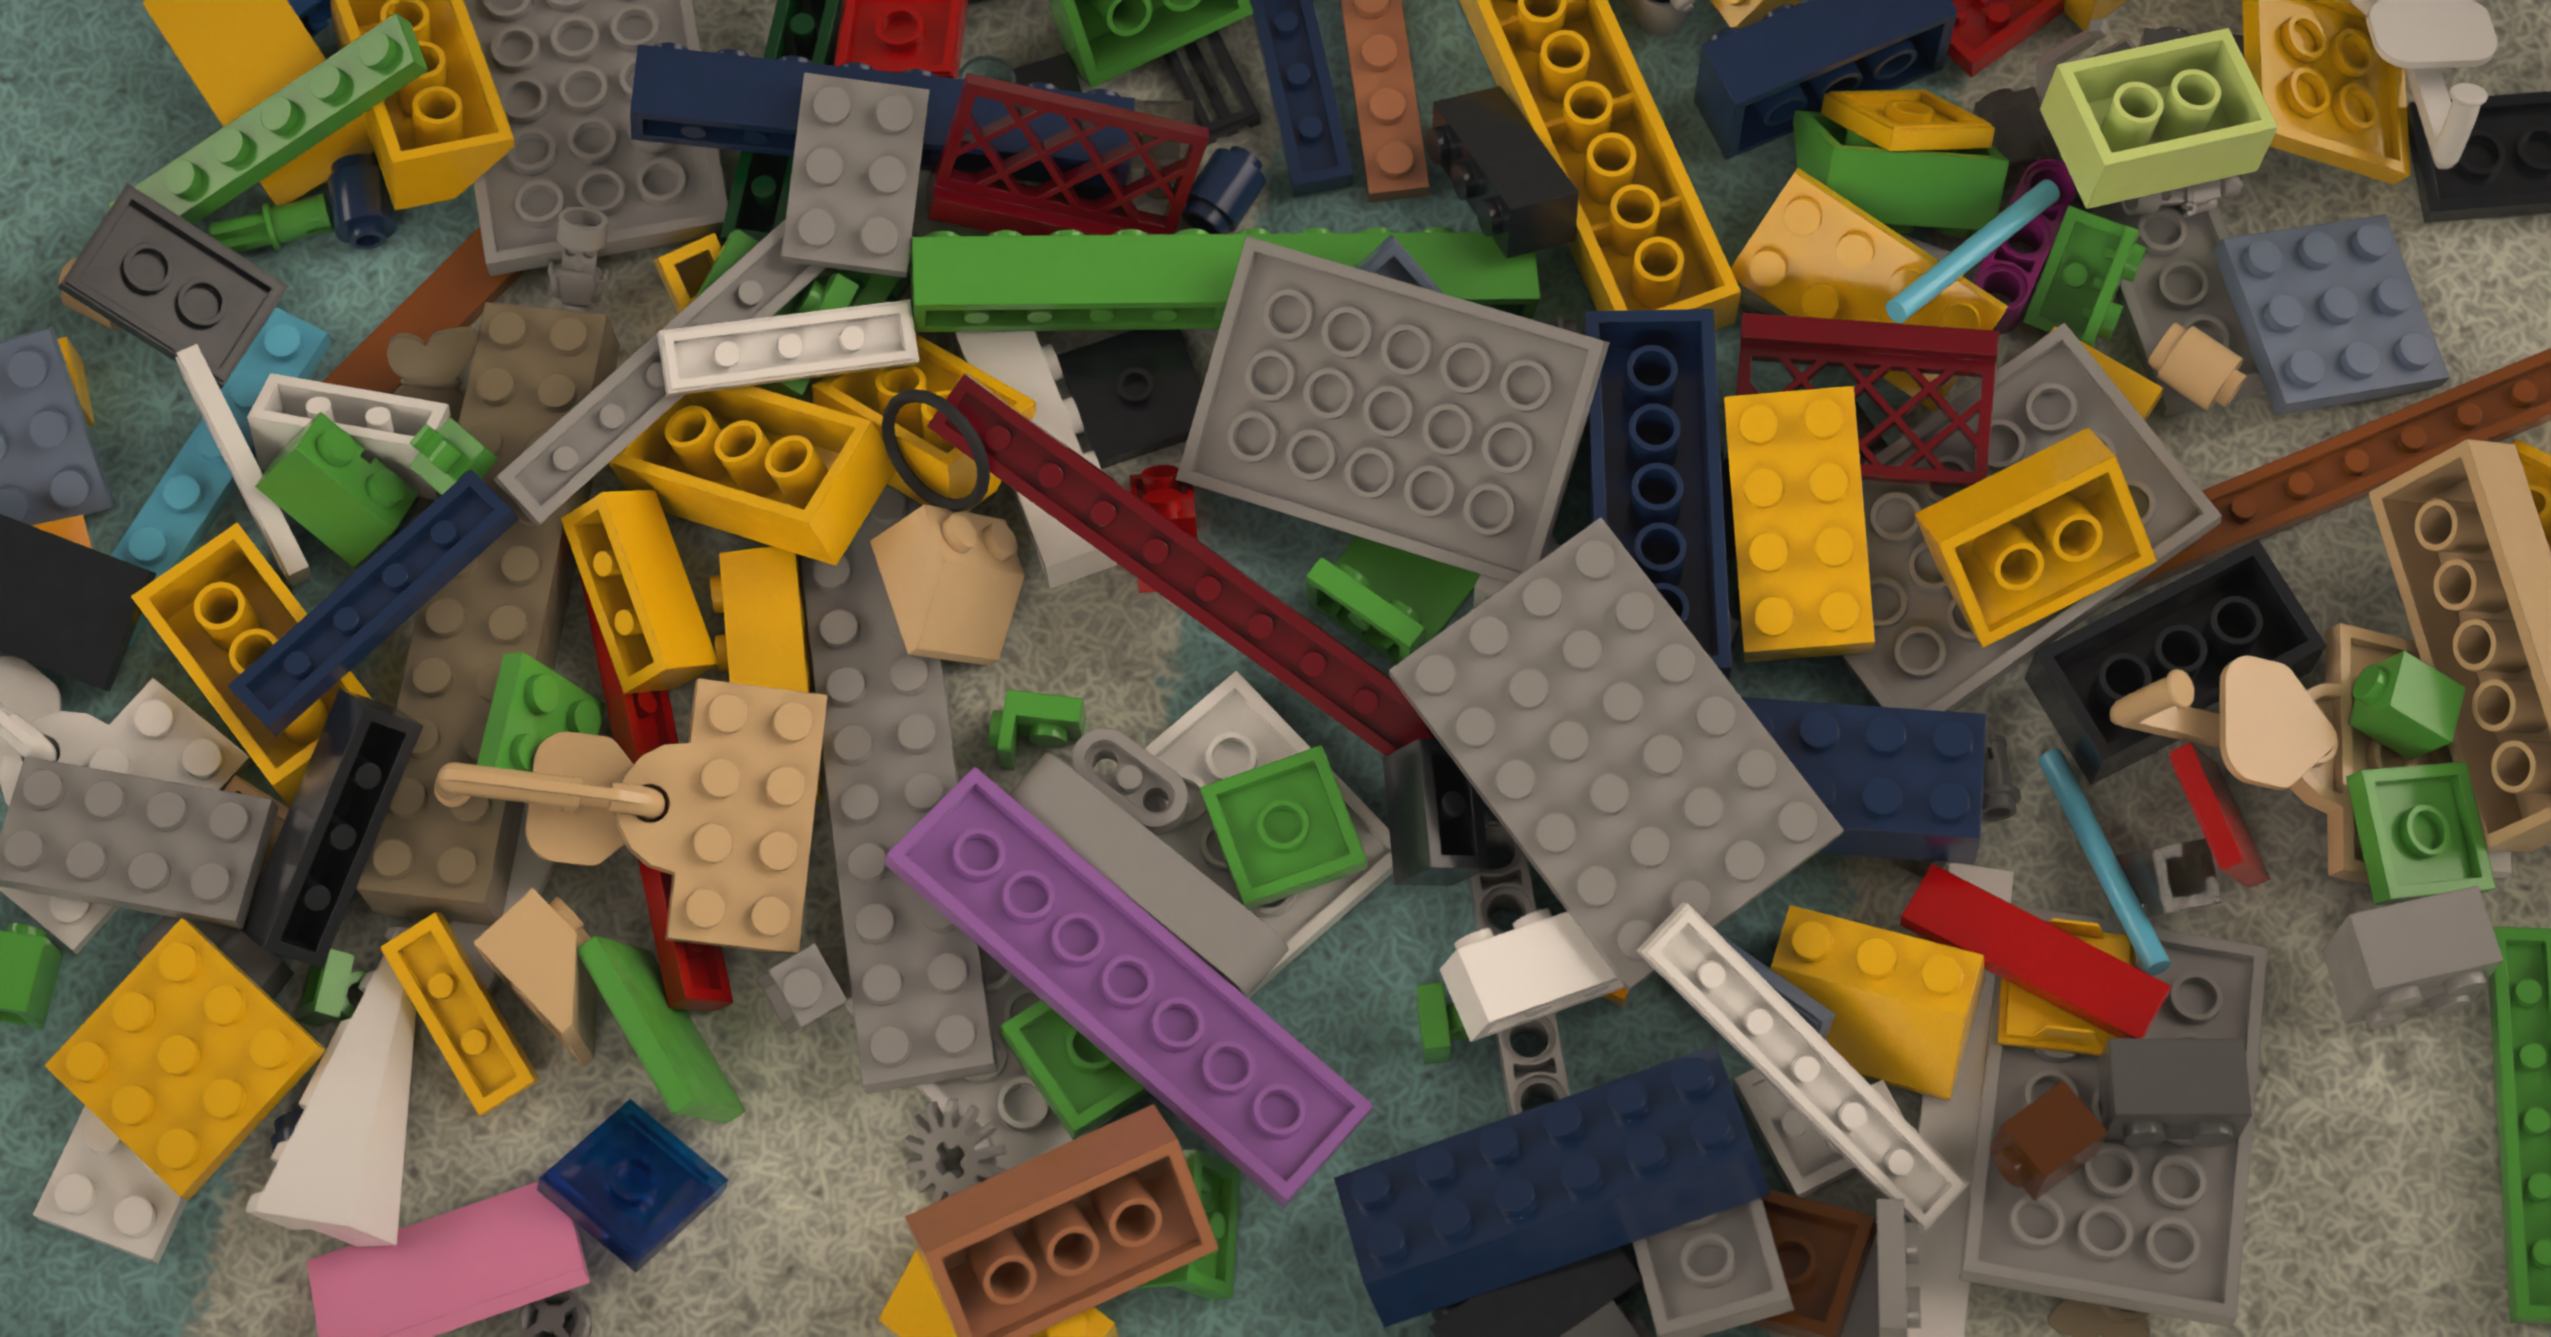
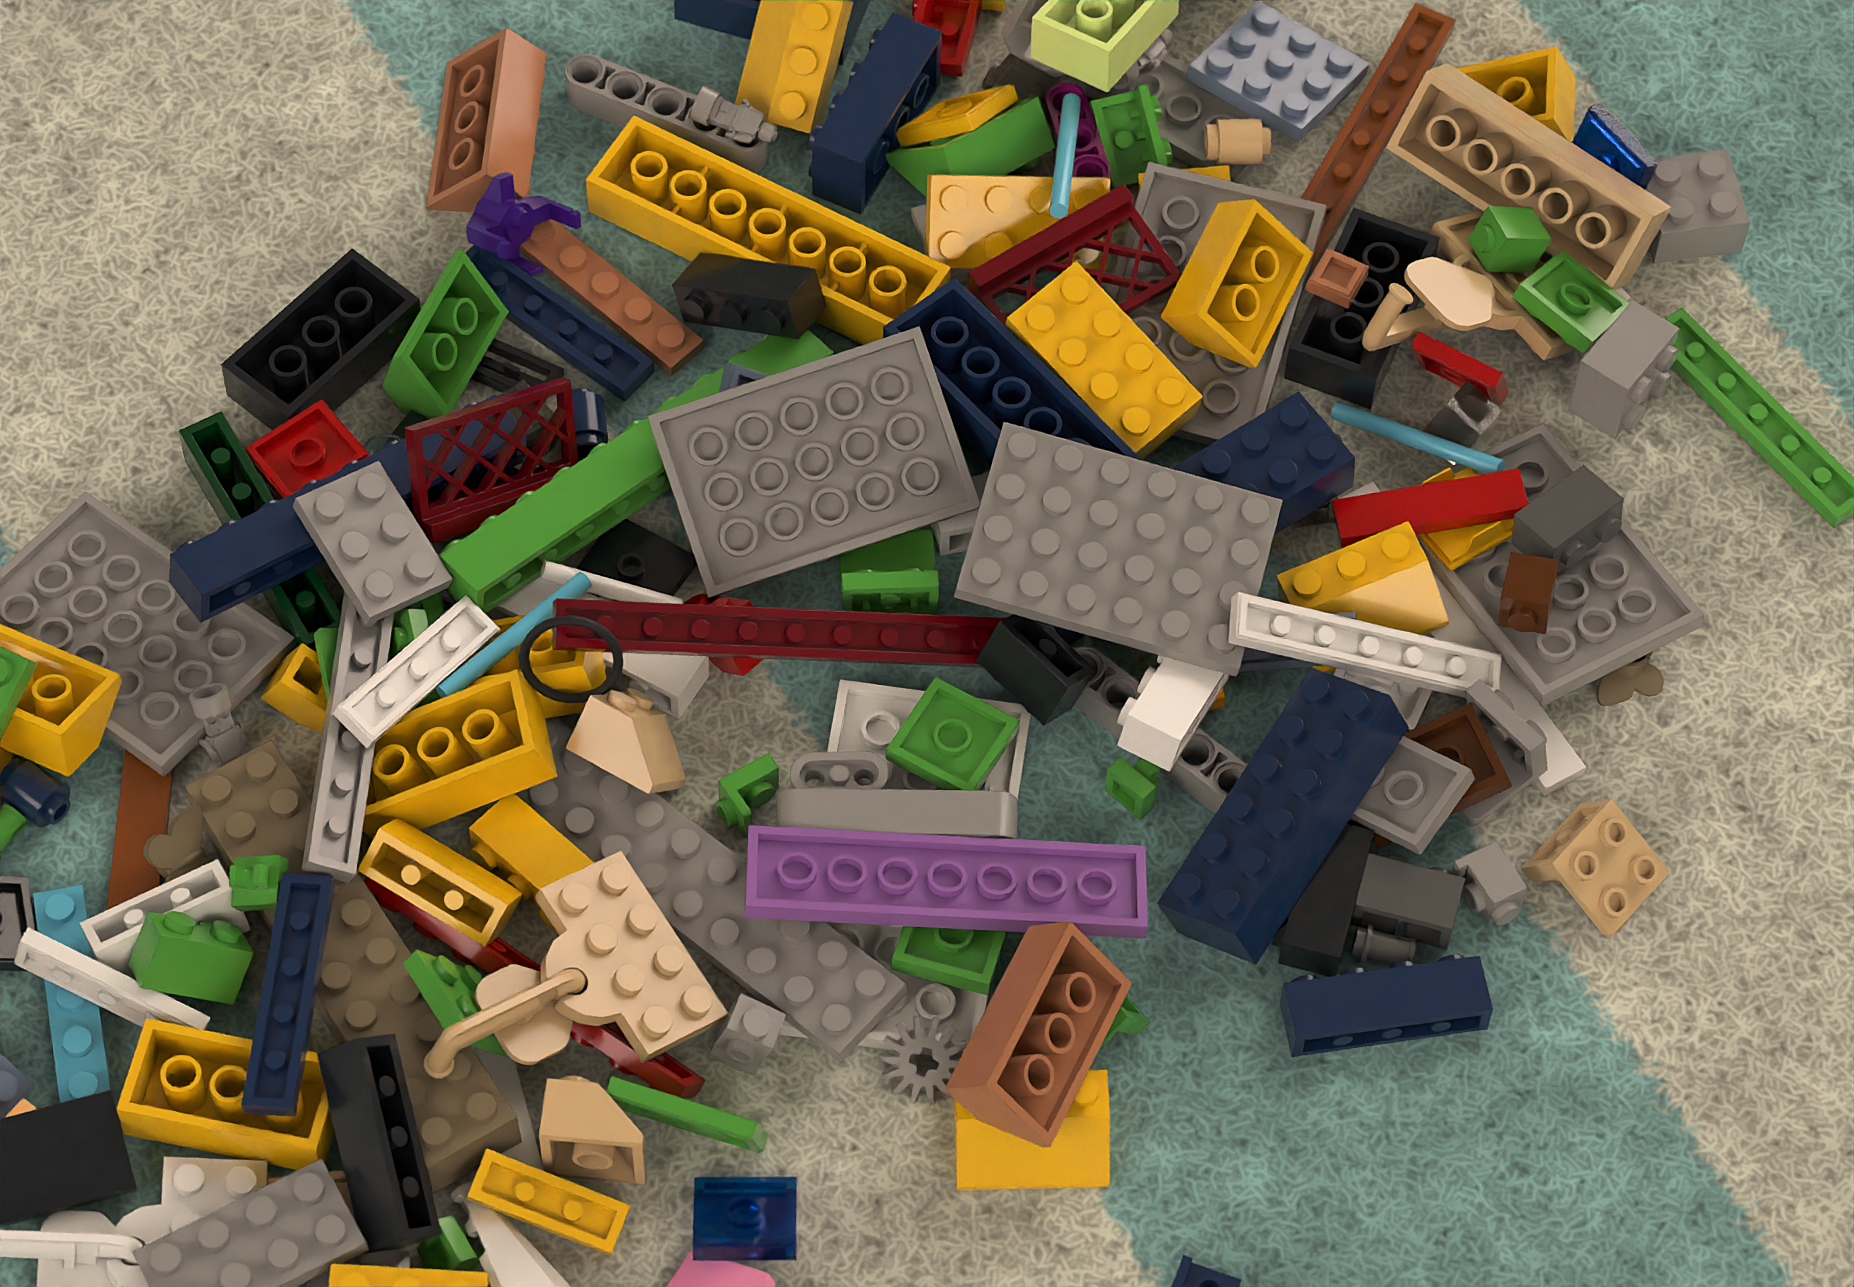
camera: 45 degrees left, 10 degrees down
none -> medium azure bar [436,572,592,698]
none -> white bar [540,560,682,604]
none -> nougat tile [1306,248,1369,309]

